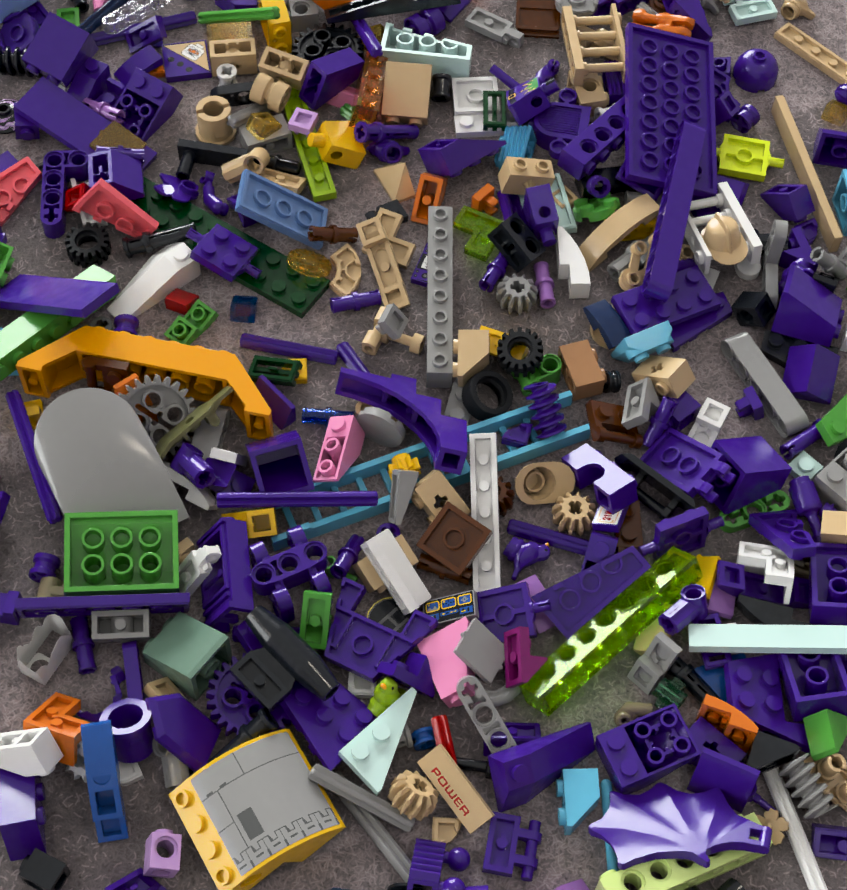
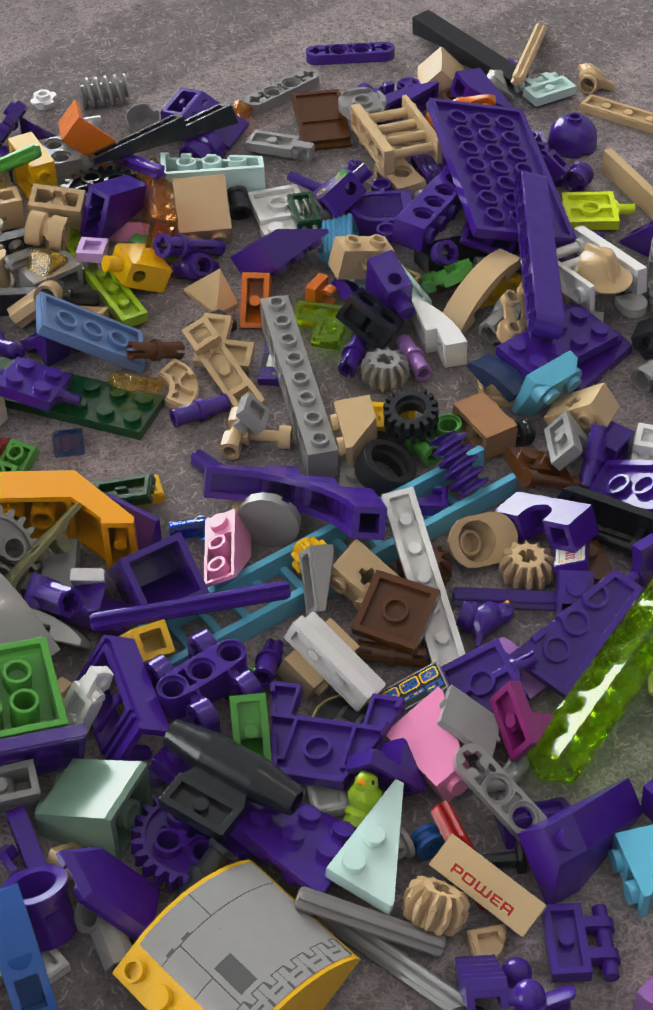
camera: 10 degrees left, 15 degrees down
dark purple axle [240,333,338,365] -> none

